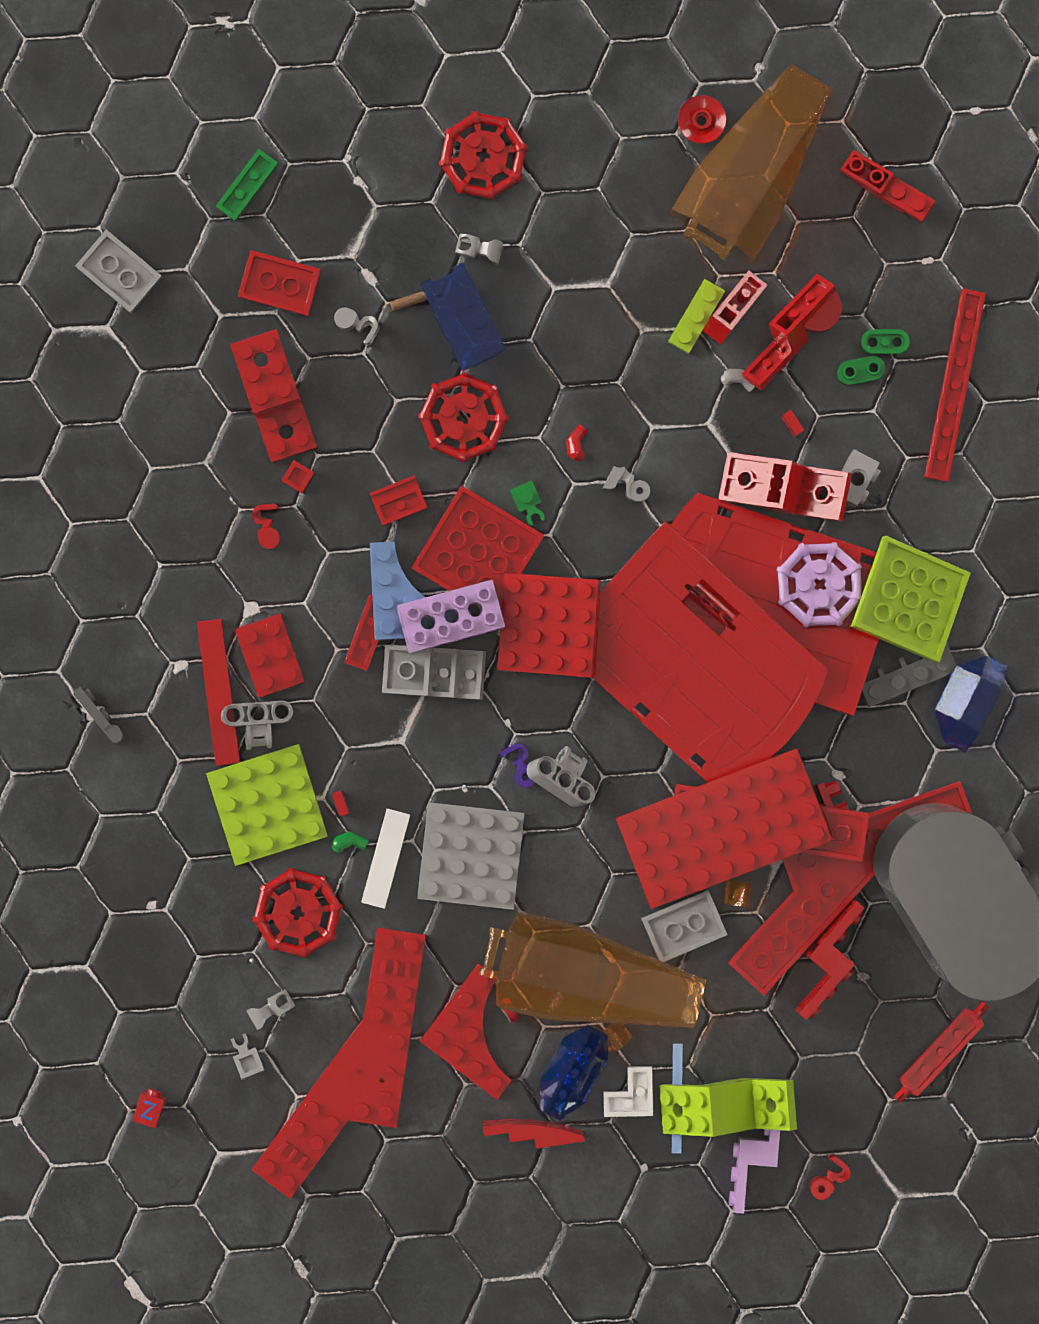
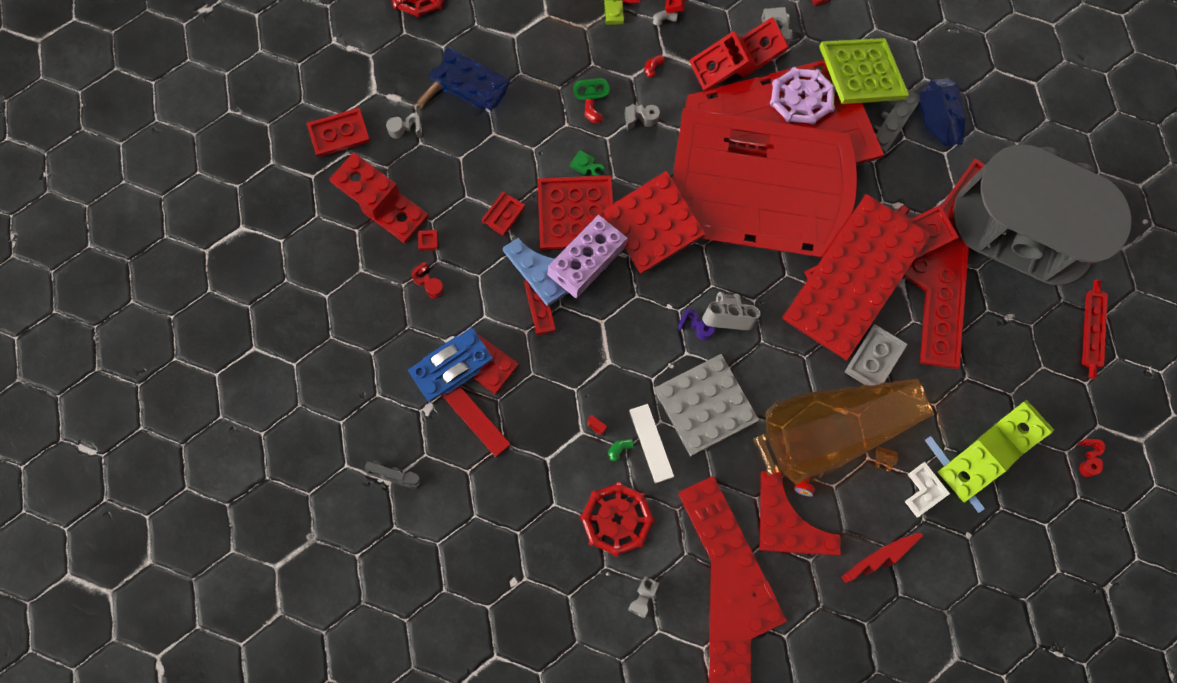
camera: 35 degrees left, 15 degrees down
light grey plate [75,229,162,314] -> none
lime plate [206,744,328,866] -> none
green plate [216,149,279,222] -> none
light grey piece [221,701,293,750] -> none
light grey plate [231,1033,265,1080] -> none
light grey slope [382,645,486,700] -> none
red plate [418,372,509,463] -> none
light grey leg [455,234,503,266] -> none
clear blue wedge [540,1024,608,1120] -> none
clear orange plate [724,880,752,907] -> none
lavender bracket [729,1101,780,1214] -> none
red tile [781,410,804,438] -> none
red bracket [795,899,865,1020] -> none
none -> blue piece [408,327,494,403]
none -> green plate [573,78,610,100]
none -> red arm [644,55,665,78]

